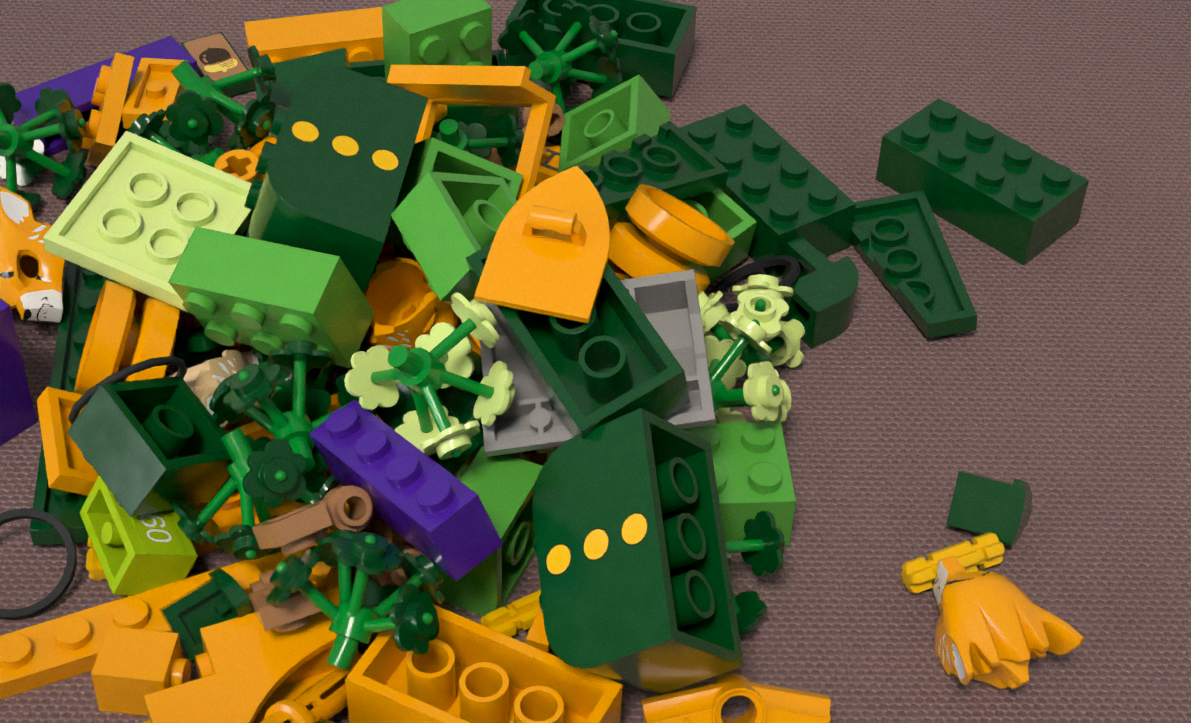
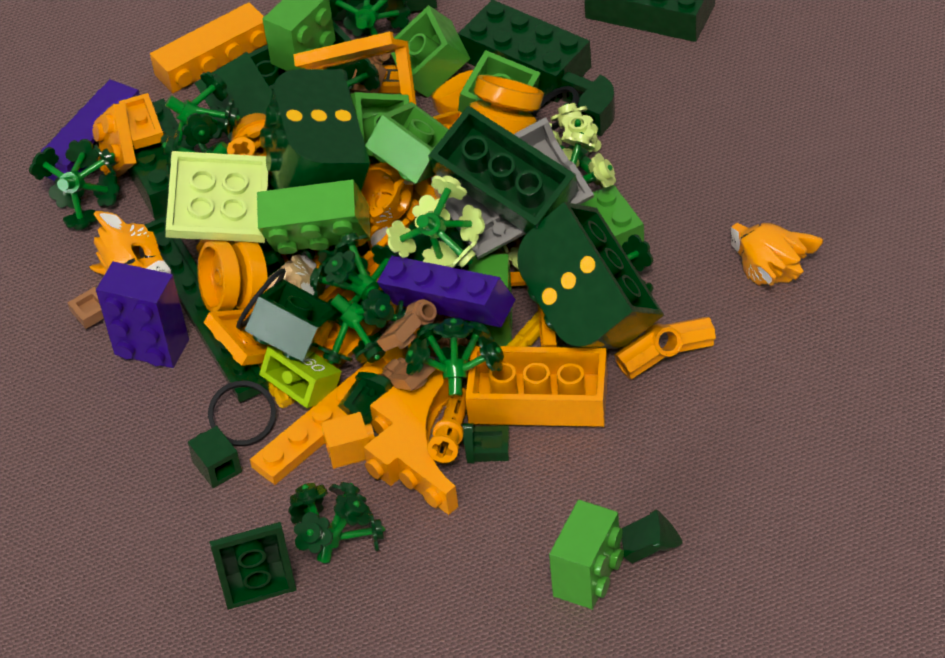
camera: 15 degrees left, 5 degrees up
tile [181,32,255,97] -> none
light orange shield [474,166,610,324] -> none
dark green wing [579,121,729,220] -> none
dark green wing [850,190,977,338] -> none
yellow axle [900,532,1005,594] -> none
dark green tile [946,471,1032,547] -> none

